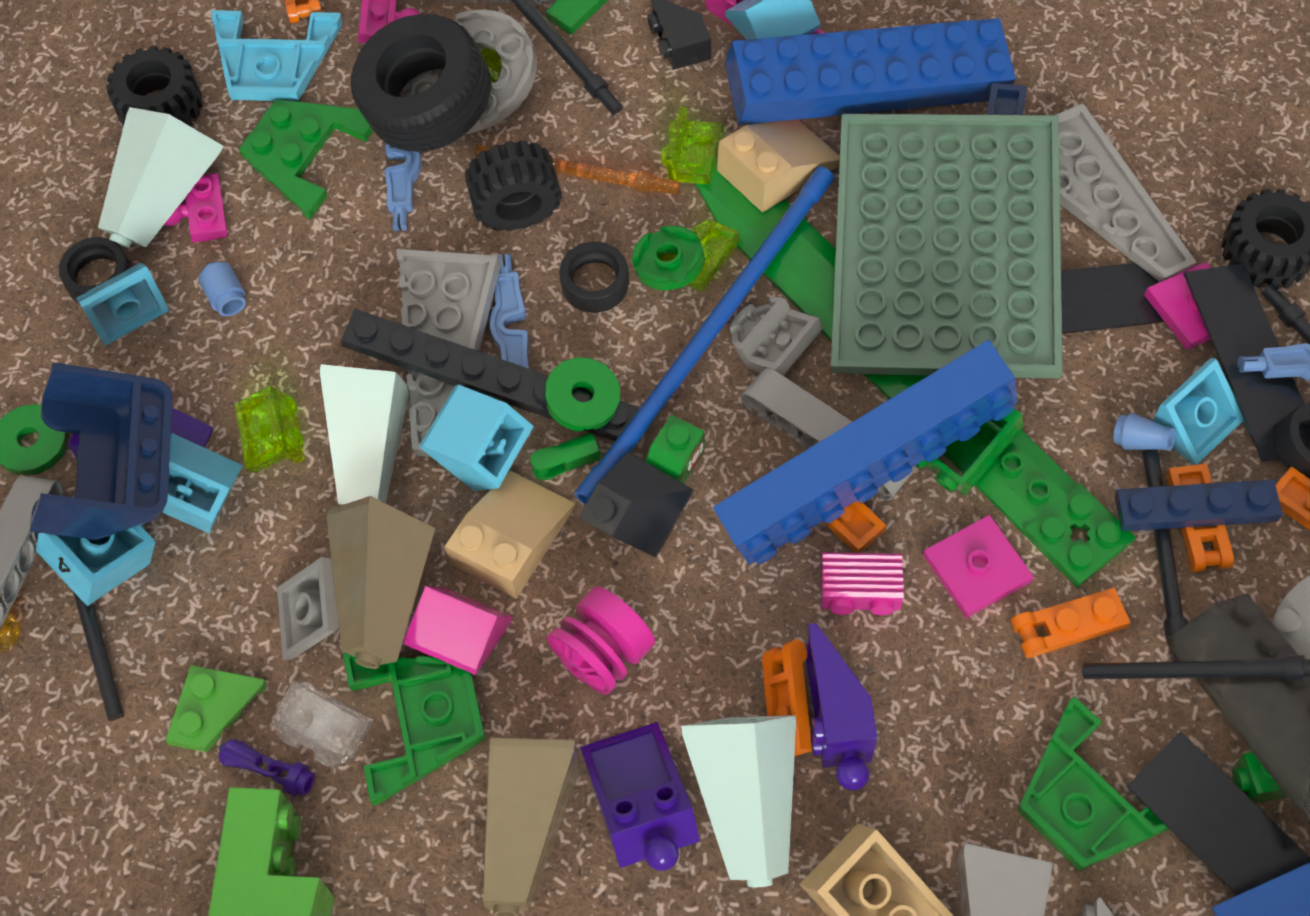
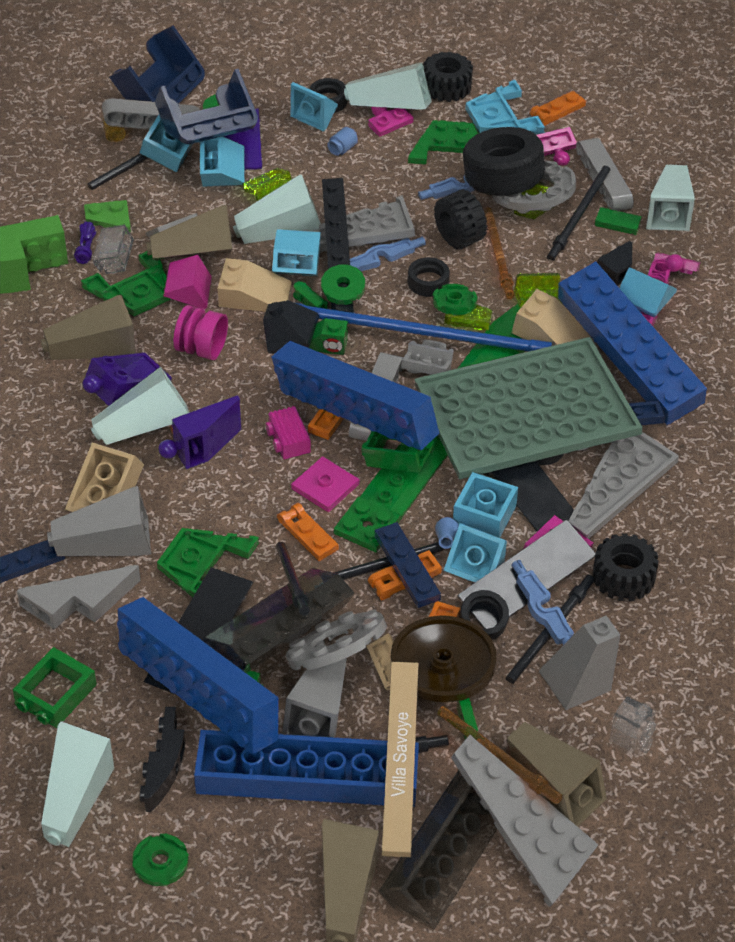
camera: 65 degrees right, 15 degrees down
none -> medium azure brick [453,472,518,538]

